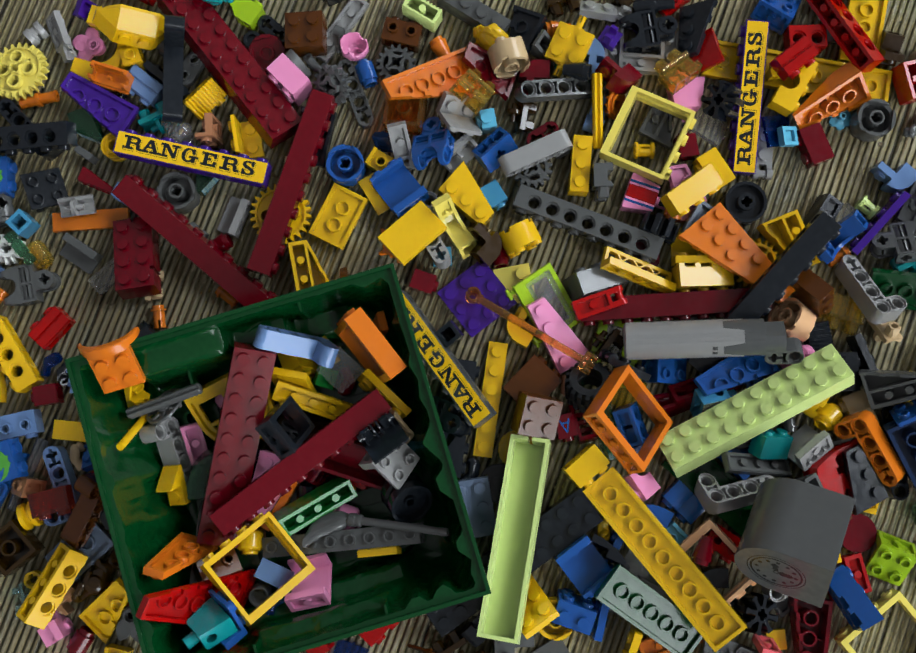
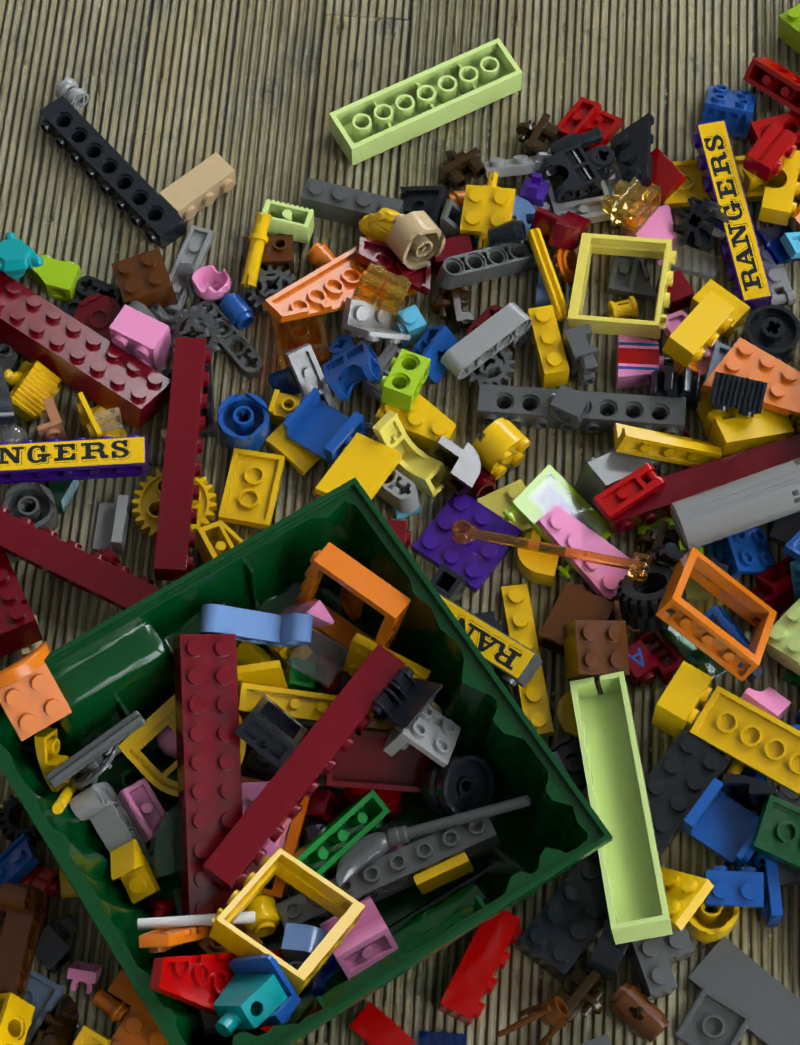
camera: 15 degrees left, 20 degrees down
dark azure brick [480,179,508,211] -> none
none -> yellow arm [4,361,31,387]
none -> clear tile [94,407,123,432]
none -> white bar [137,911,256,930]
none -> red arm [148,897,174,917]
none -> yellow pin [240,212,272,289]
none -> bright pink slope [279,600,334,628]
none -> lime brick [379,349,431,412]
none -> dark grey brick [547,384,590,429]
none -> black brick [708,371,768,417]

